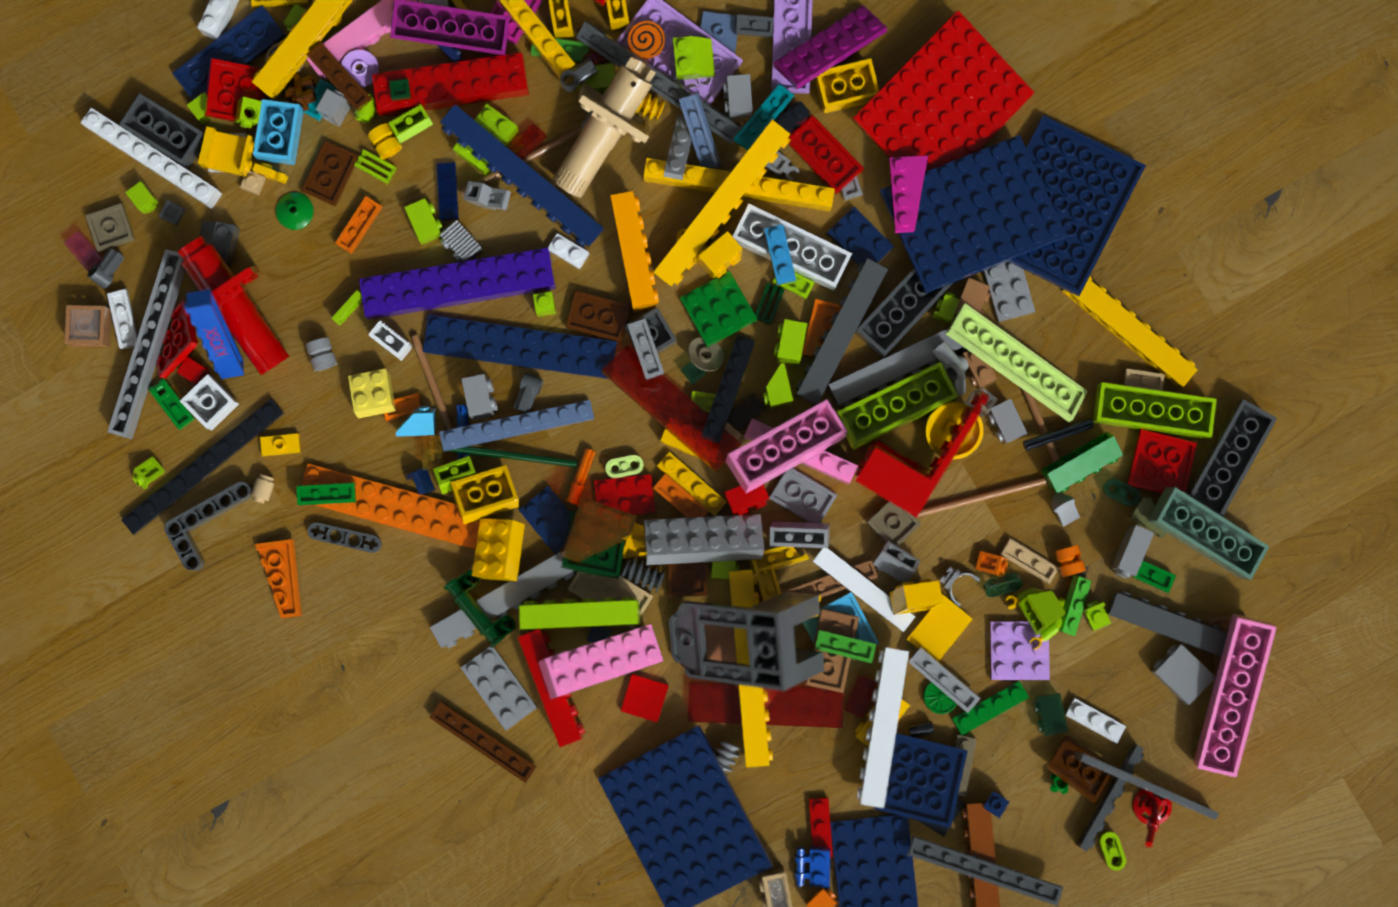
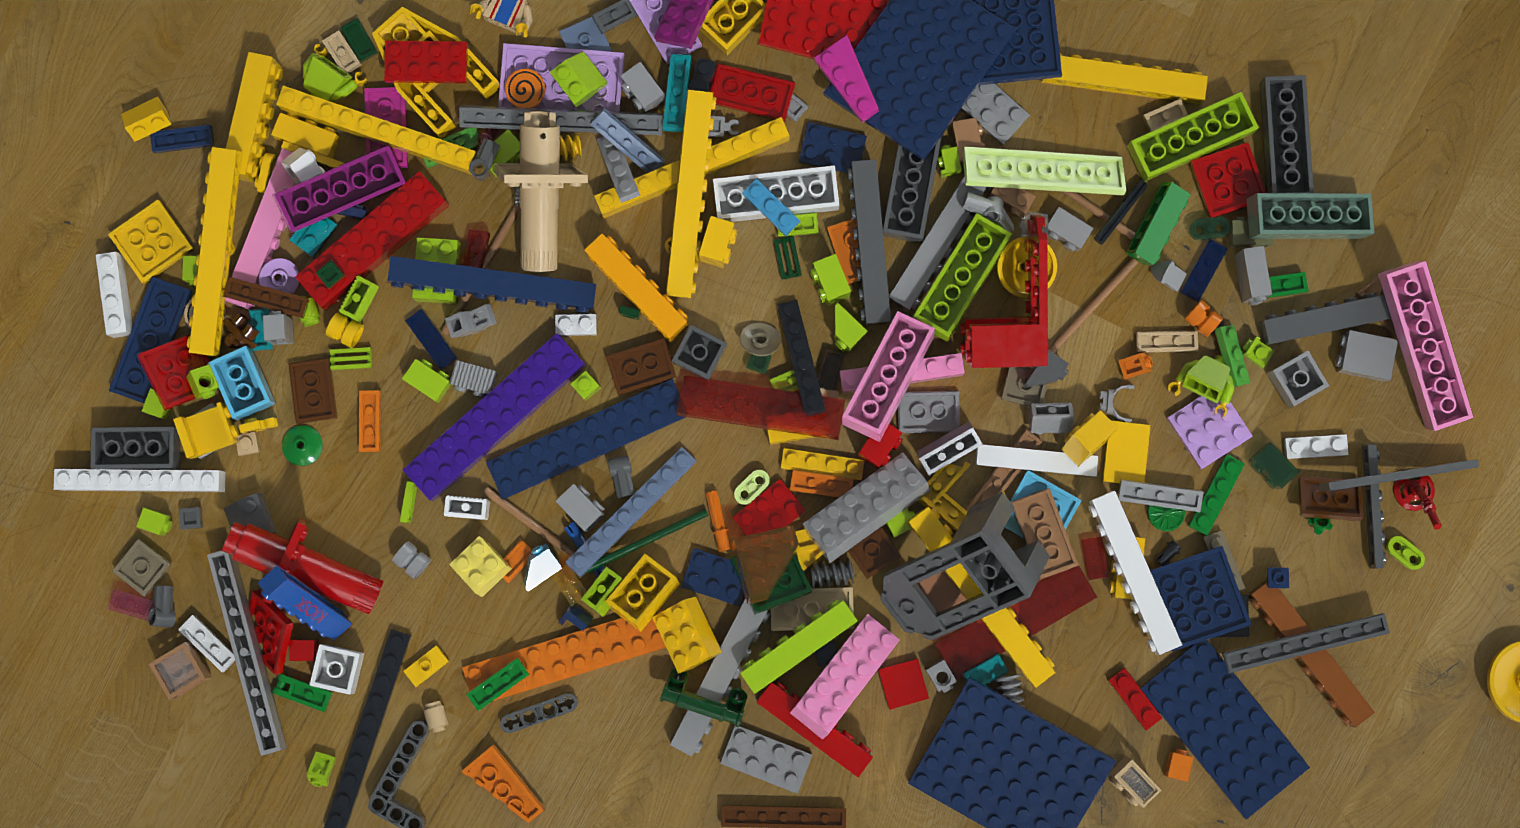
camera: 30 degrees left, 0 degrees up
light grey plate [627,318,664,380] -> none
green plate [680,271,757,347] -> none
blue plate [795,847,830,888] -> none
bright green plate [814,630,876,663] -> none
clear green plate [983,573,1023,597] -> none
none -> teal plate [289,218,338,258]
none -> dark green tile [619,305,641,320]
none -> light grey brick [925,659,957,693]
none -> teal plate [962,654,1009,685]
none -> dark grey slope [1023,350,1069,388]
none -> clear blue tile [1180,239,1228,302]
none -> light grey brick [1267,351,1329,408]

